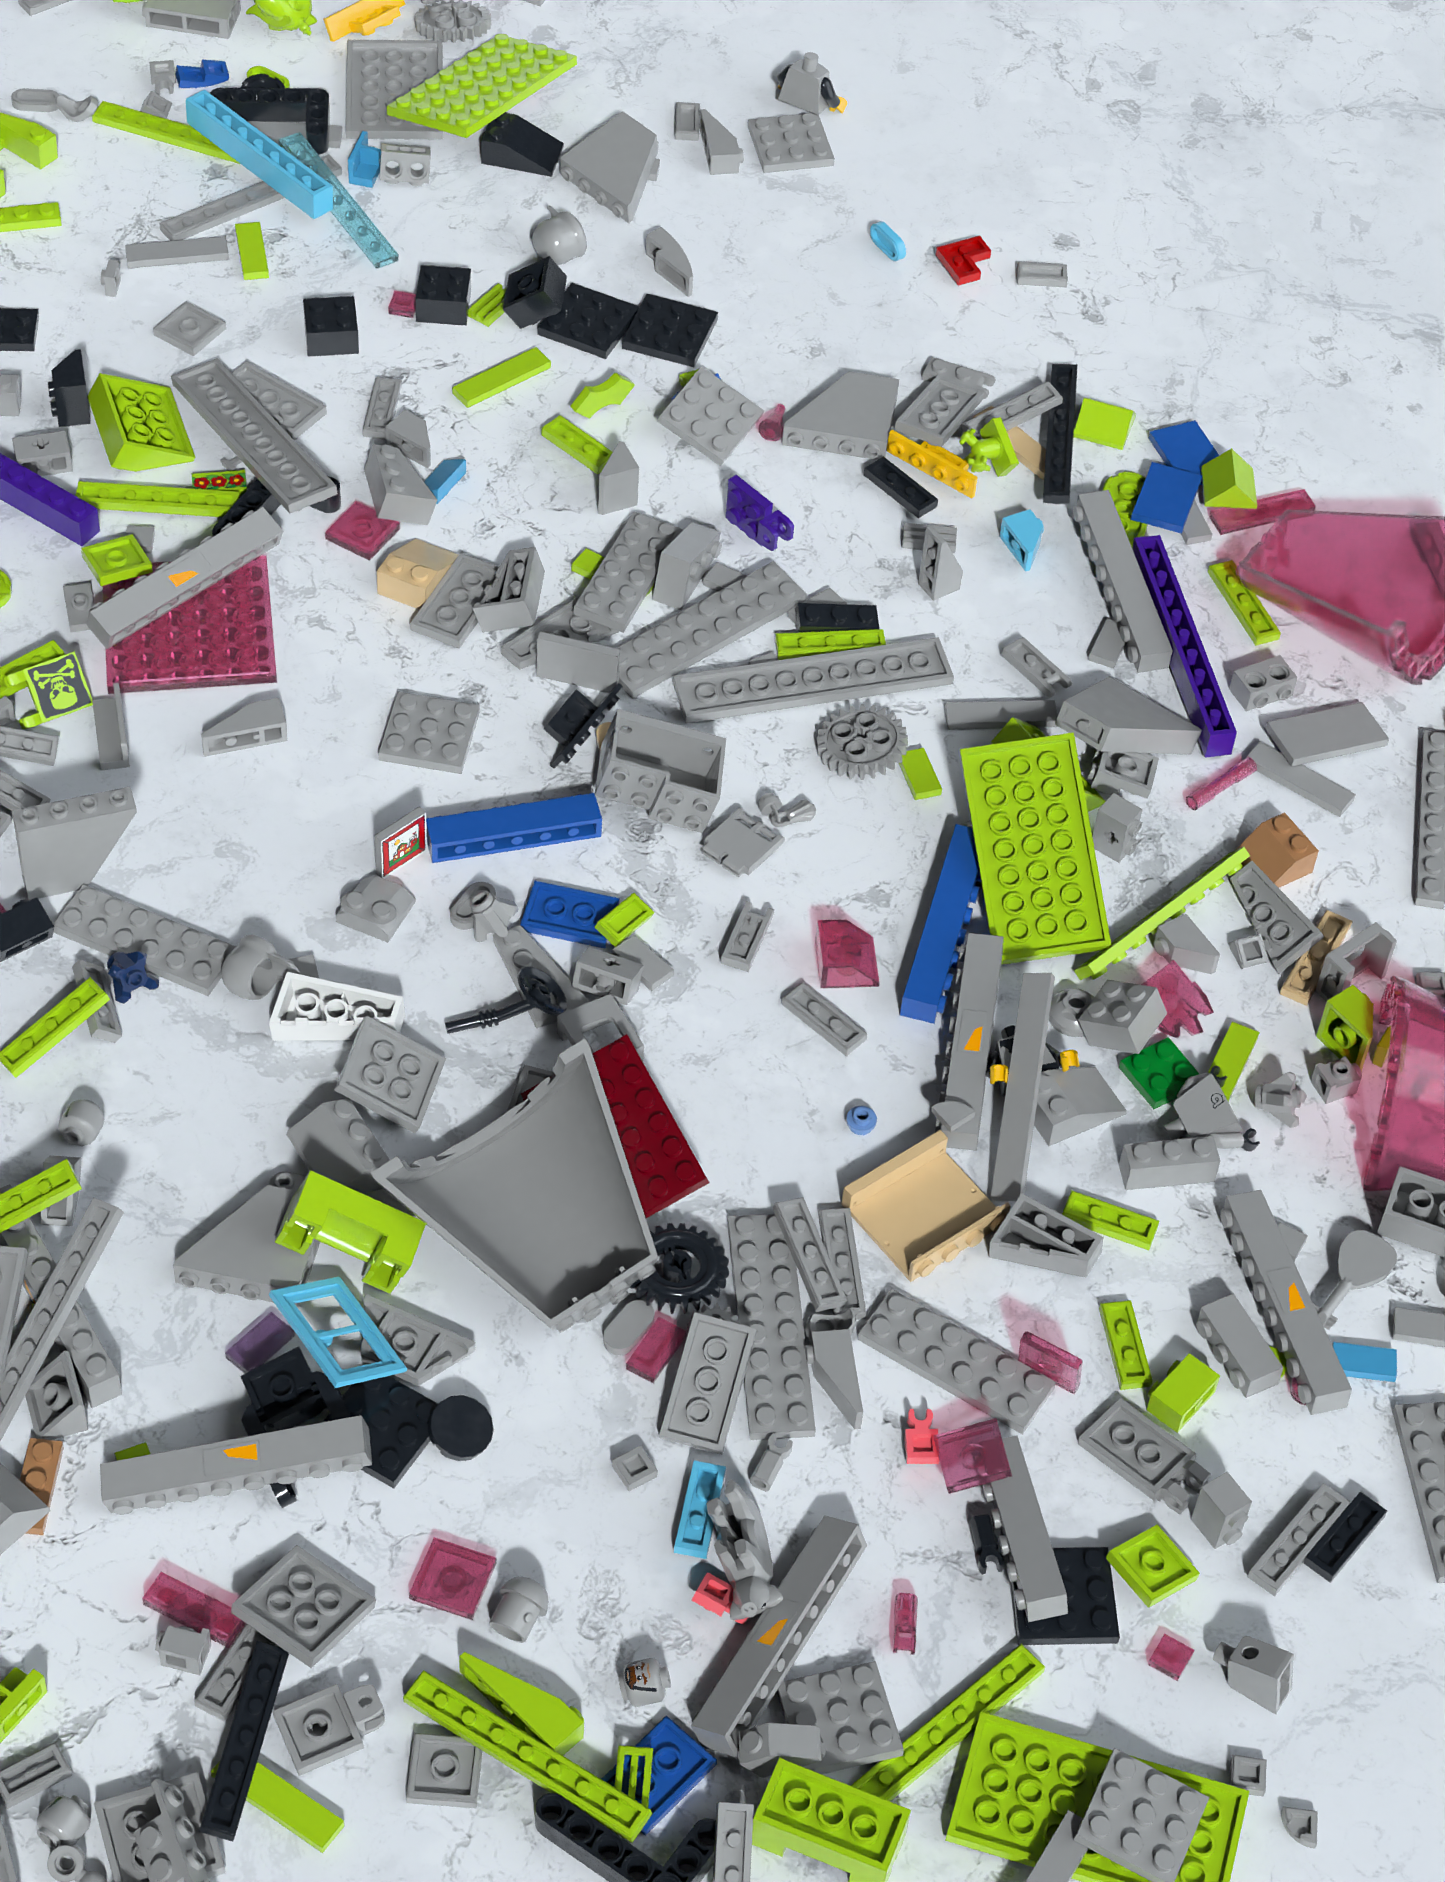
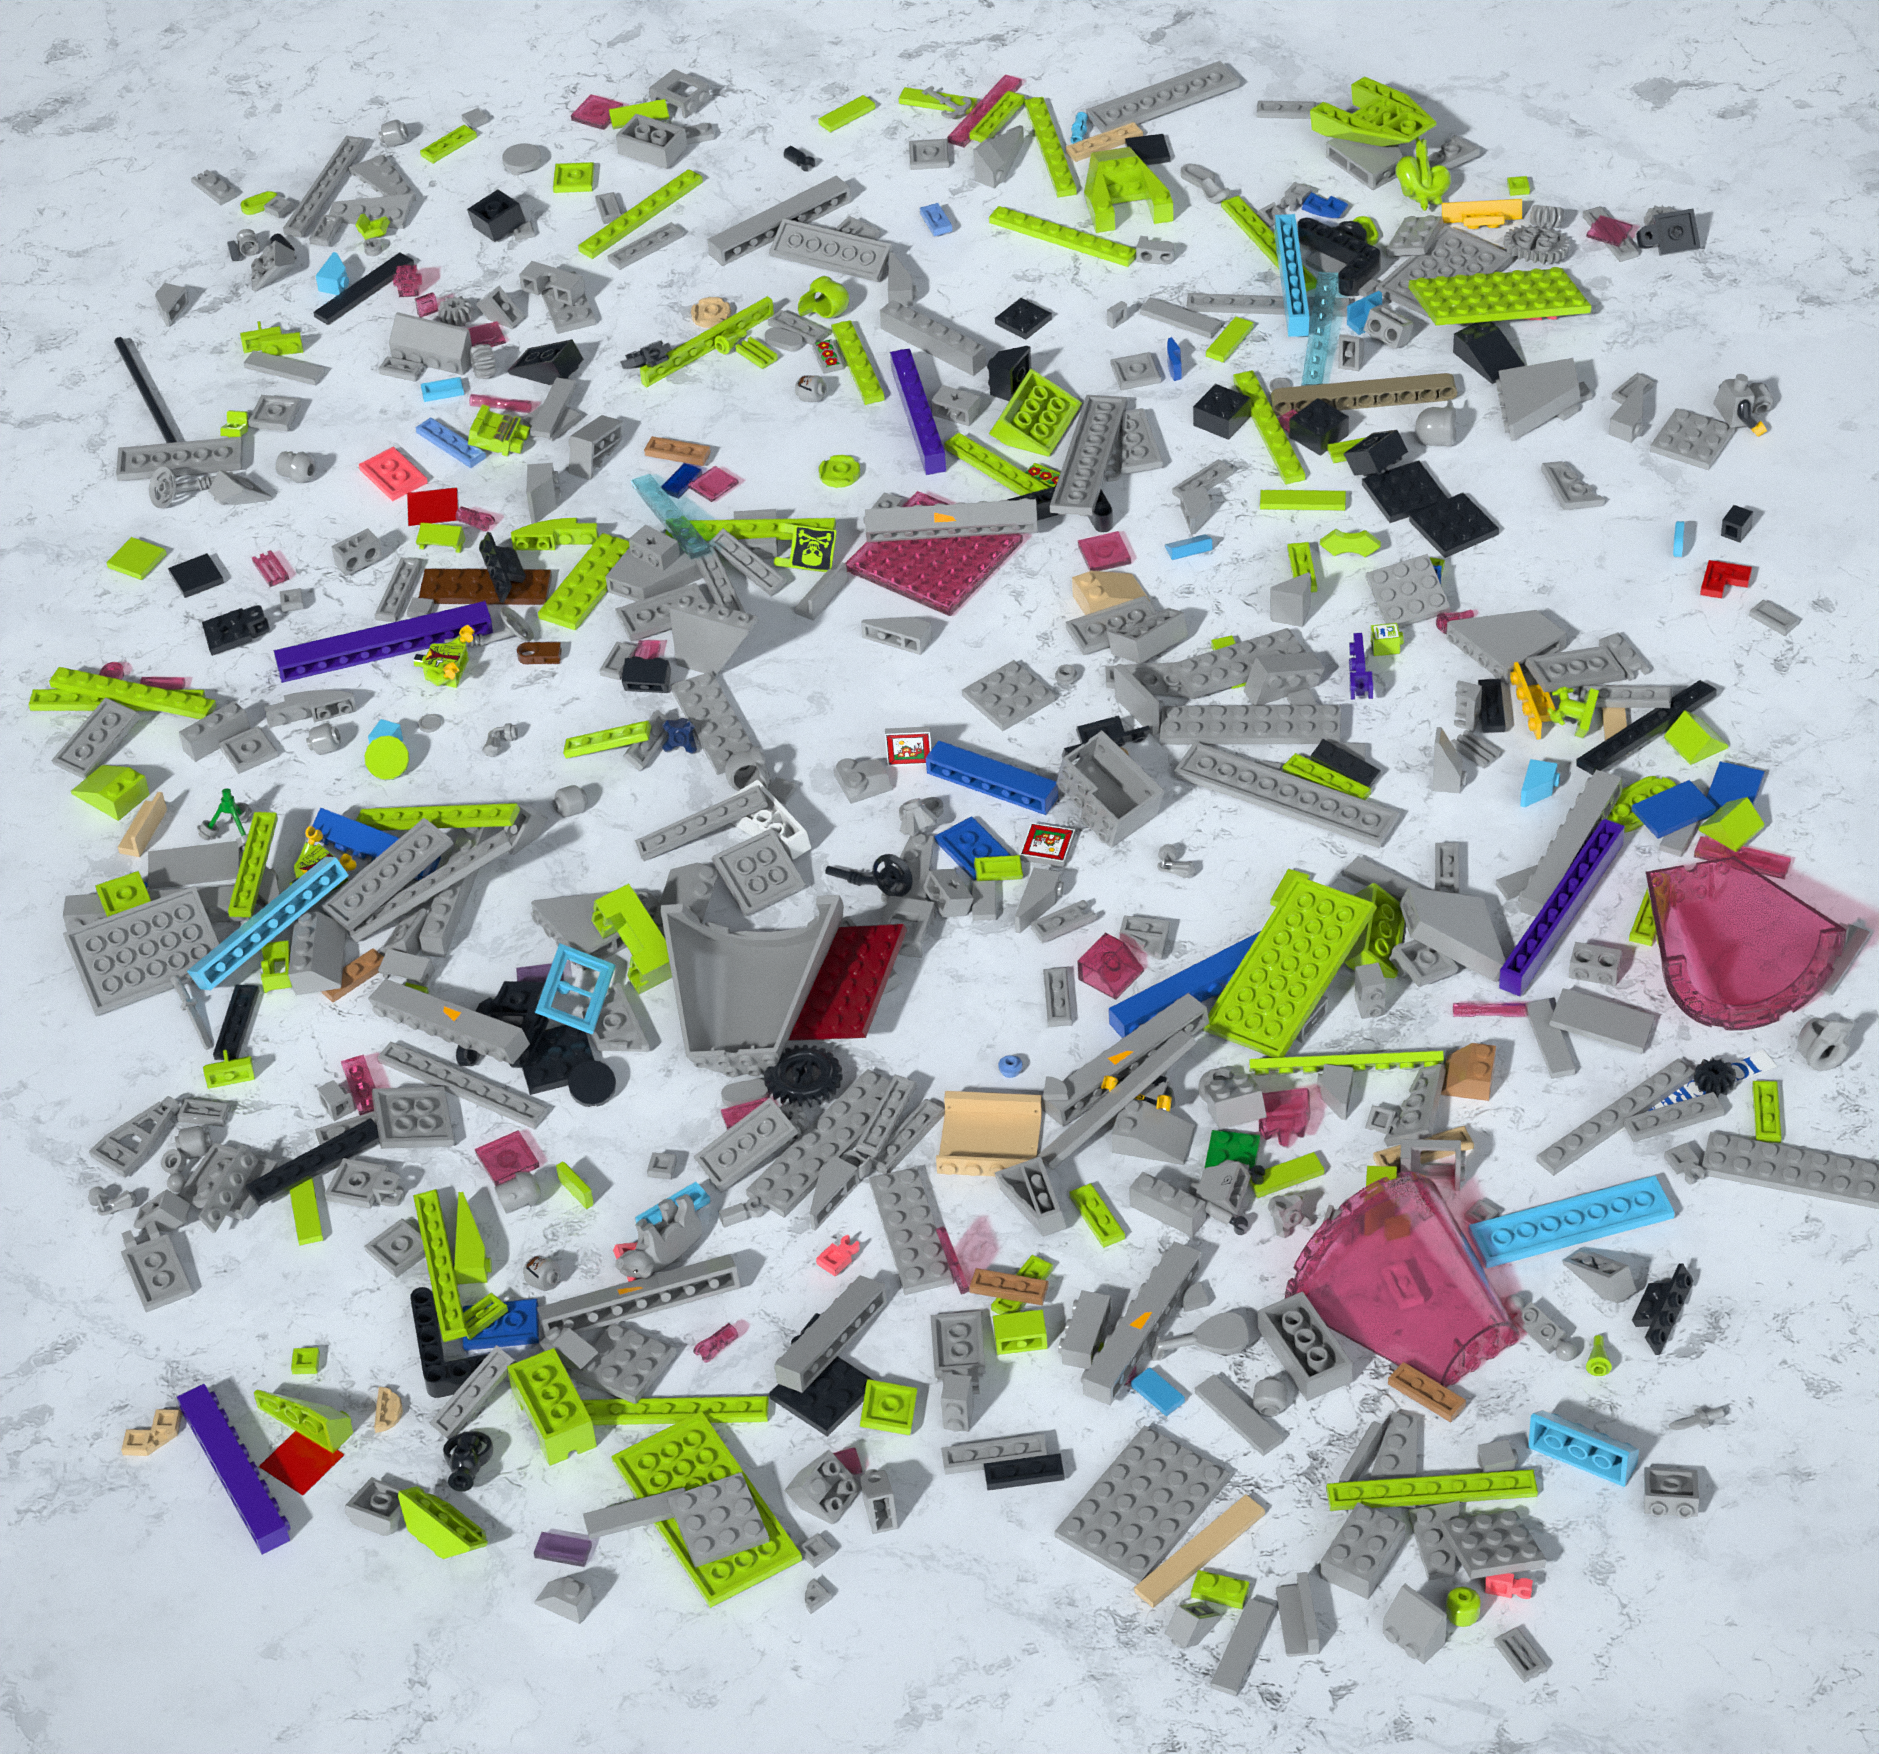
camera: 50 degrees right, 5 degrees down
lime tile [81,534,153,586] -> none
light grey tile [126,526,155,553] -> none
light grey wedge [364,444,437,525] -> none
light grey slope [646,227,693,297] -> none
light grey plate [702,808,785,877] -> none
light grey gear [817,704,908,780] -> none
clear pink tile [933,1418,1012,1494] -> none
none -> light grey tile [377,1042,548,1129]
none -> light grey hinge [378,949,435,987]
none -> lime tile [556,1161,594,1210]
none -> light grey tile [635,785,768,861]
none -> light grey slope [784,1450,862,1524]
none -> medium nougat tile [969,1268,1049,1306]
none -> light grey slope [1015,867,1064,933]
none -> tile [1019,823,1075,867]
none -> light grey plate [1055,664,1077,685]
none -> light grey wing [1120,915,1170,960]
none -> light grey leg [1136,235,1174,265]
none -> blue slope [1167,337,1182,381]
none -> lime plate [1233,370,1305,485]
none -> light grey piece [1270,378,1290,391]
none -> dark tan beam [1271,373,1458,416]
none -> light grey slope [1338,334,1364,372]
none -> lime brick [1370,623,1404,656]
none -> light grey plate [1386,215,1444,256]
none -> light grey hinge [1454,680,1482,733]
none -> light grey wing [1541,461,1605,510]
none -> black brick [1721,505,1753,543]

